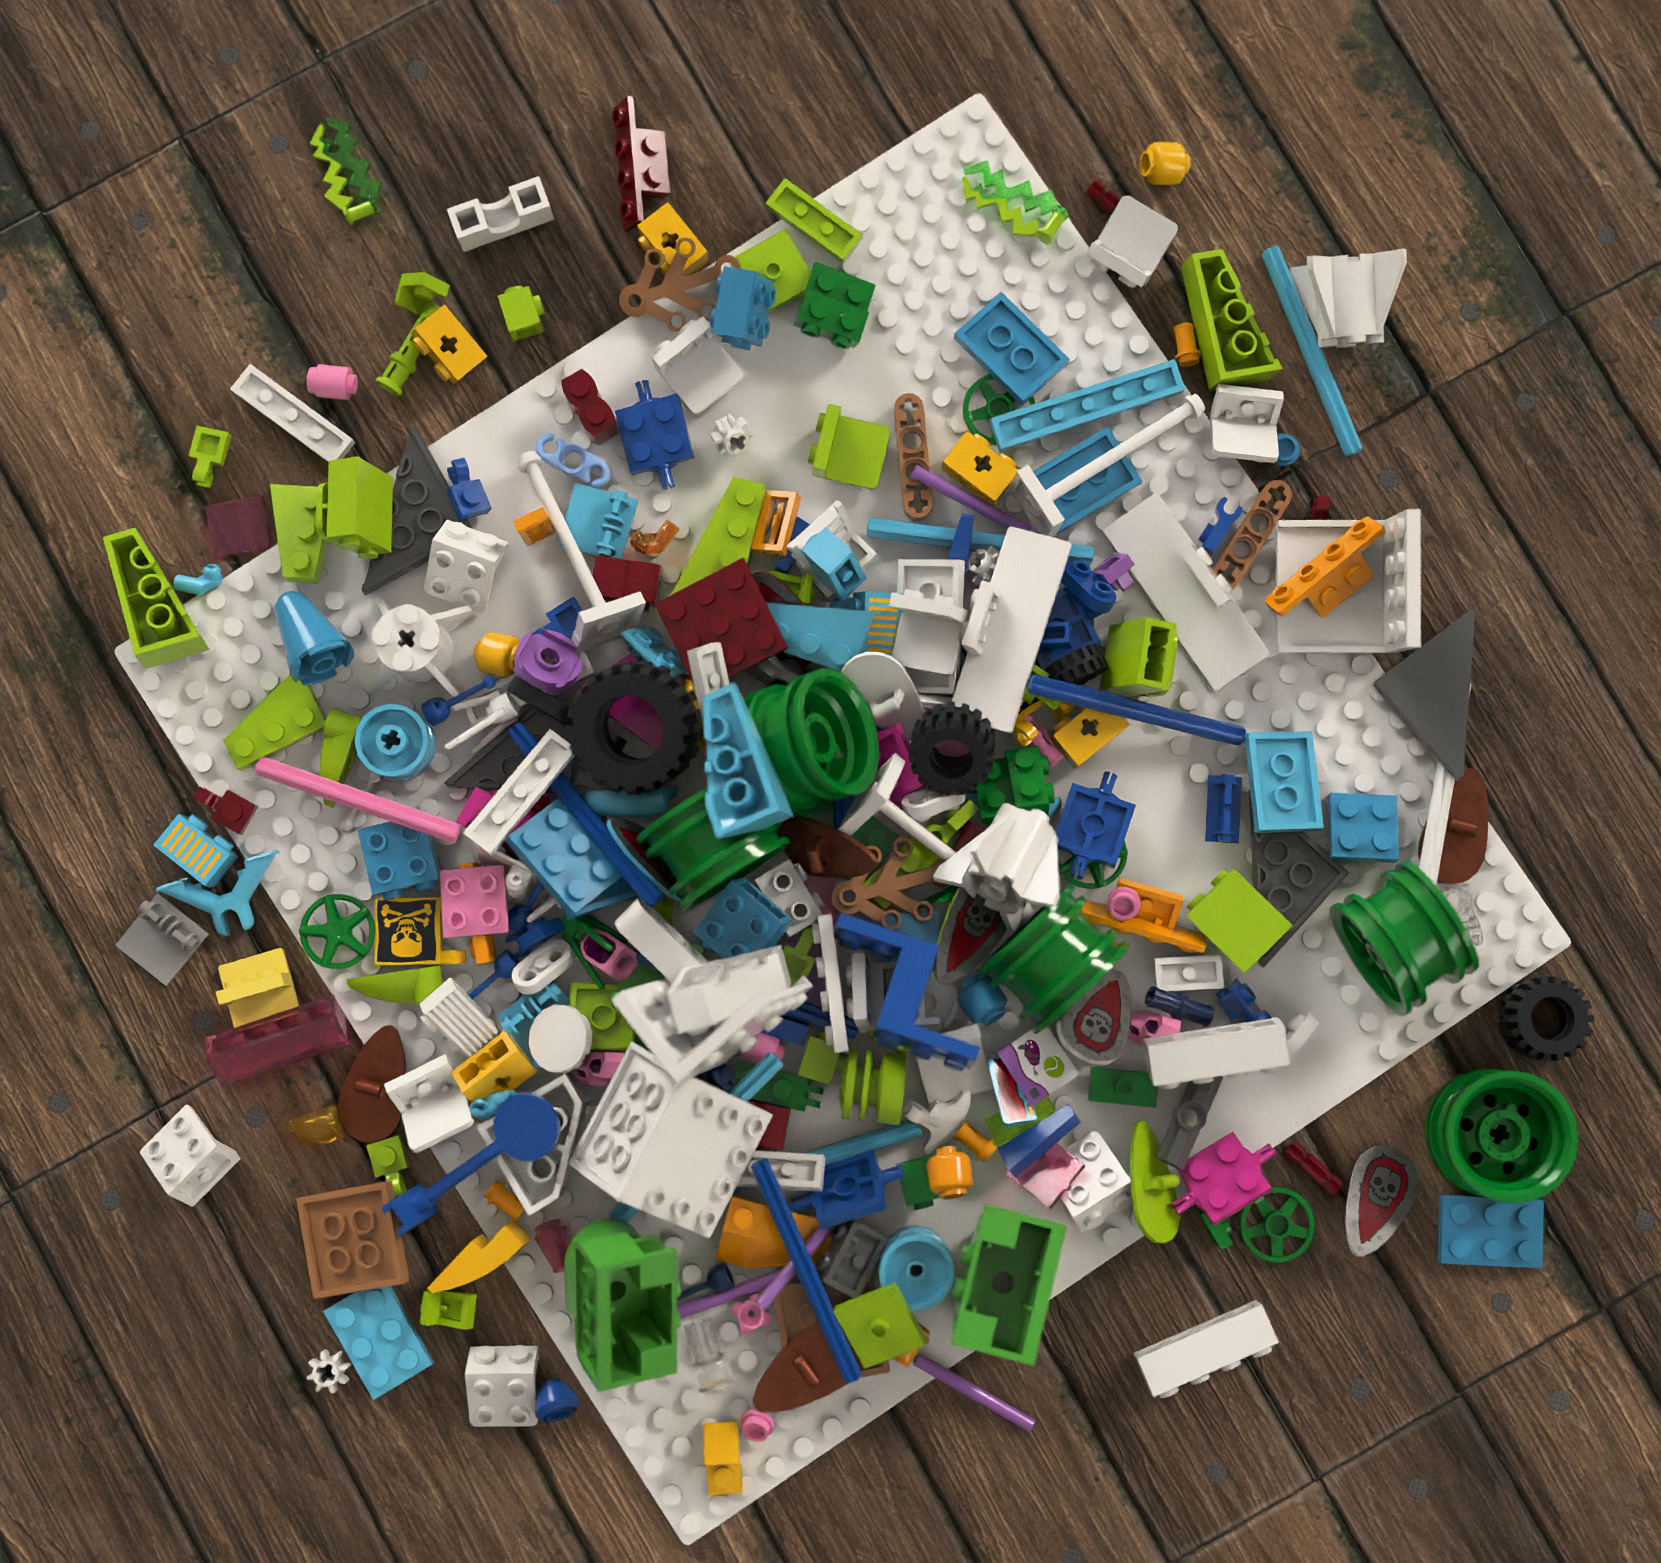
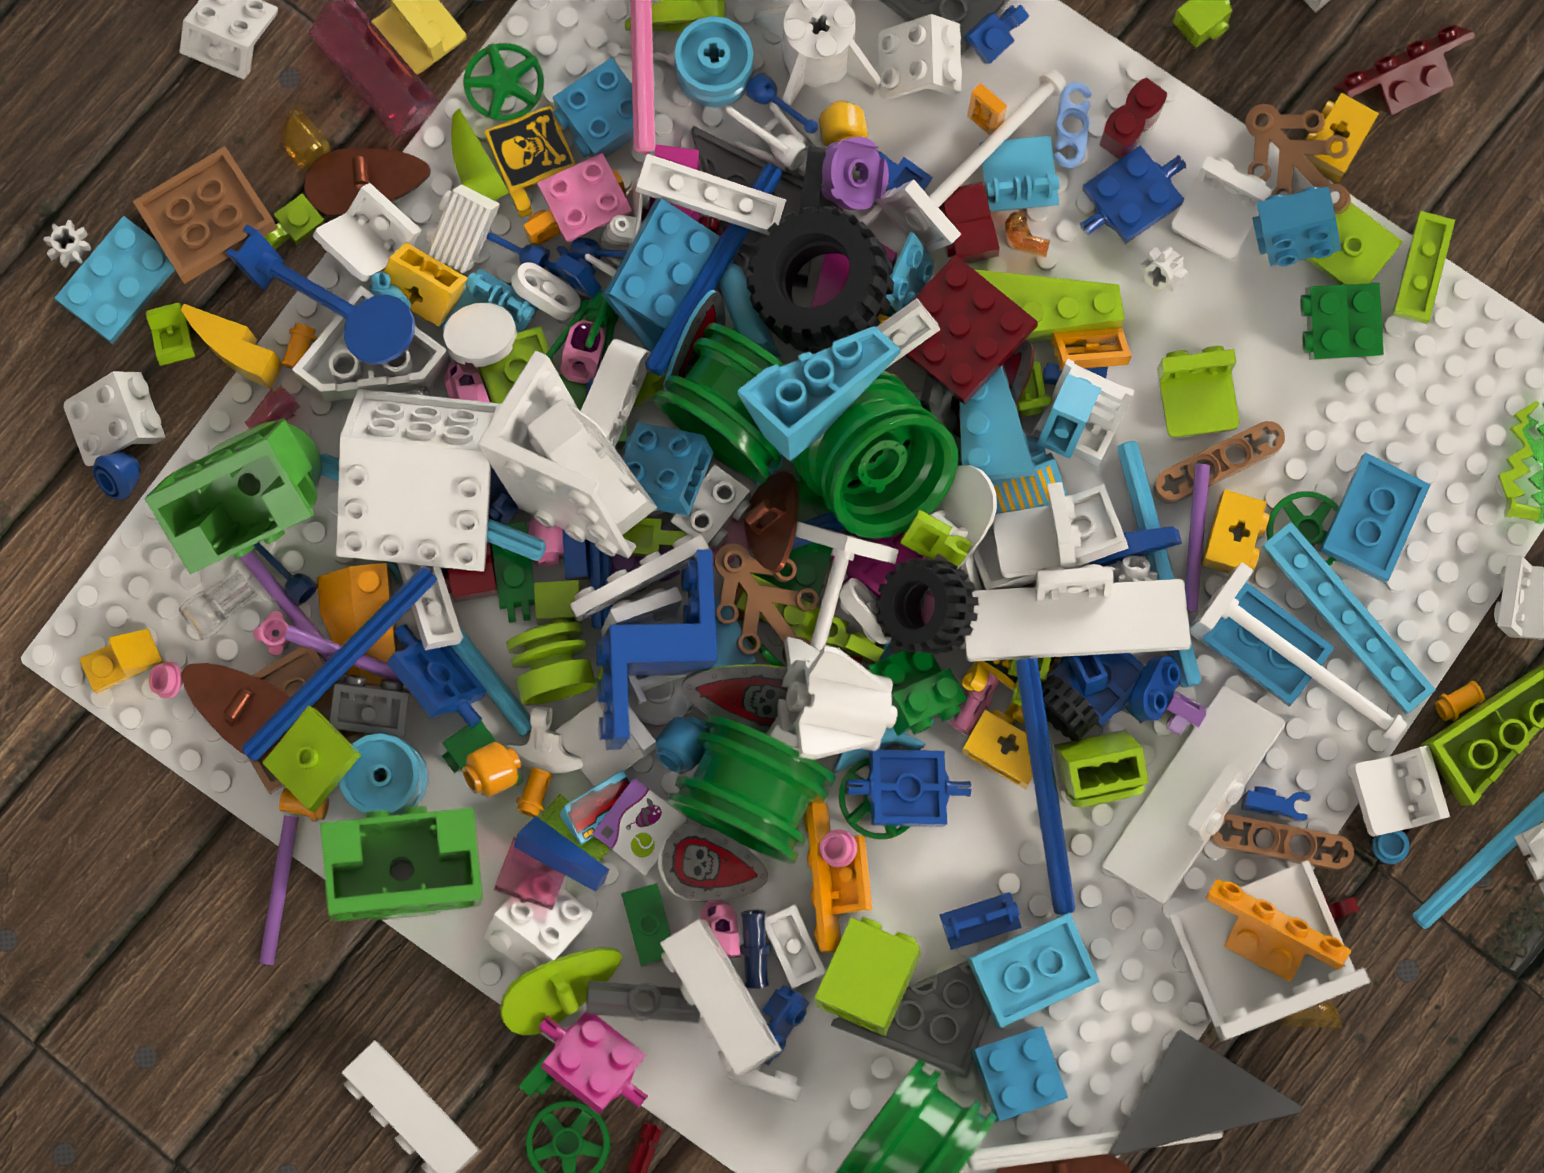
camera: 65 degrees right, 5 degrees down
none -> lime plate [900,509,971,566]

